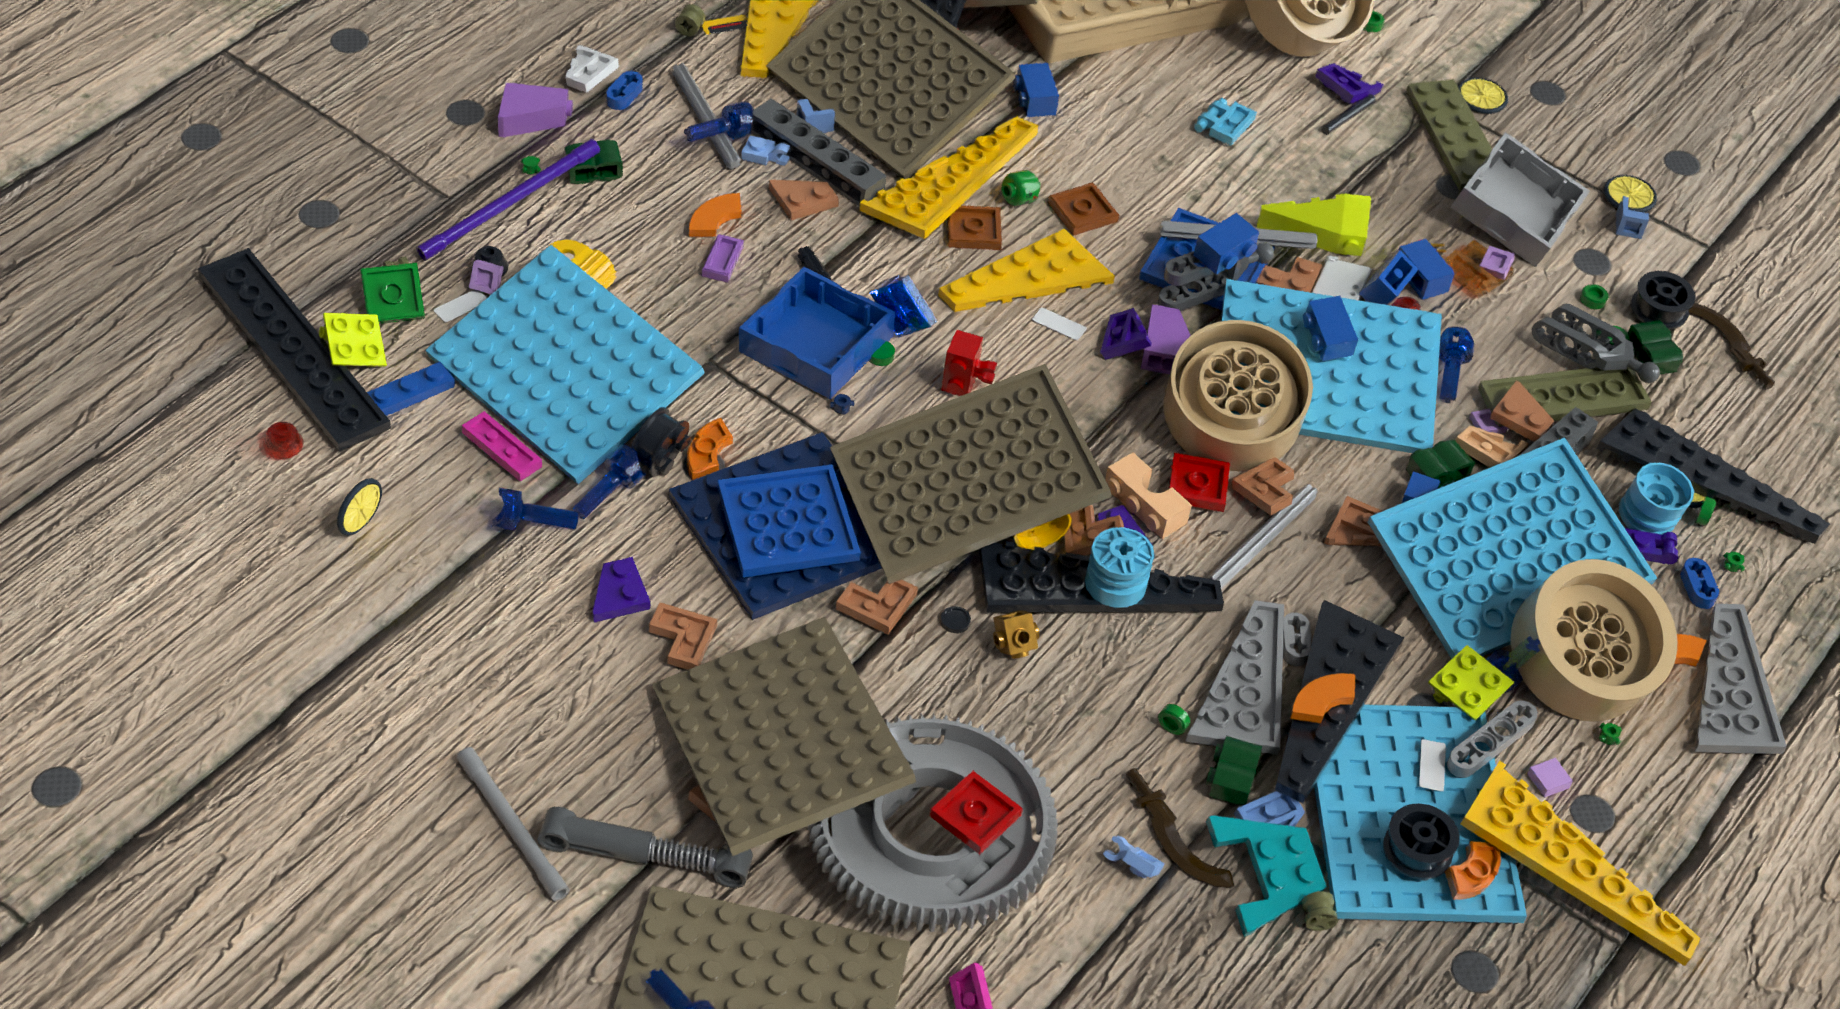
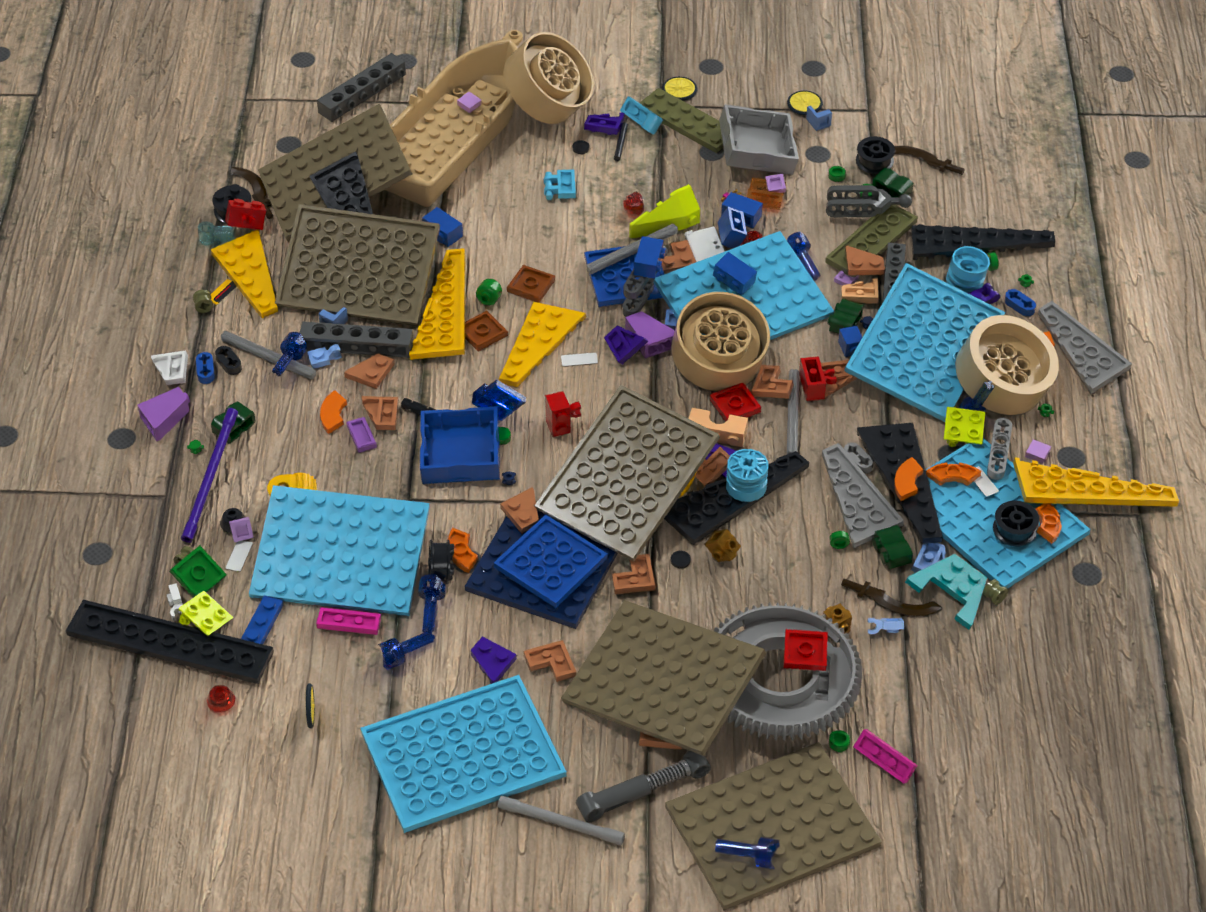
camera: 30 degrees left, 0 degrees up
none -> white plate [166,583,182,621]
none -> black beam [215,346,242,375]
none -> medium azure plate [360,675,567,833]
none -> nougat wing [361,396,399,430]
none -> nougat wing [500,487,539,534]
none -> black piece [572,140,590,154]
none -> medium azure plate [620,96,663,134]
none -> clear red cone [623,191,644,215]
none -> red brick [799,356,837,401]
none -> pearl gold brick [823,603,852,640]
none -> green tile [828,730,850,752]
none -> orange tile [926,462,981,486]

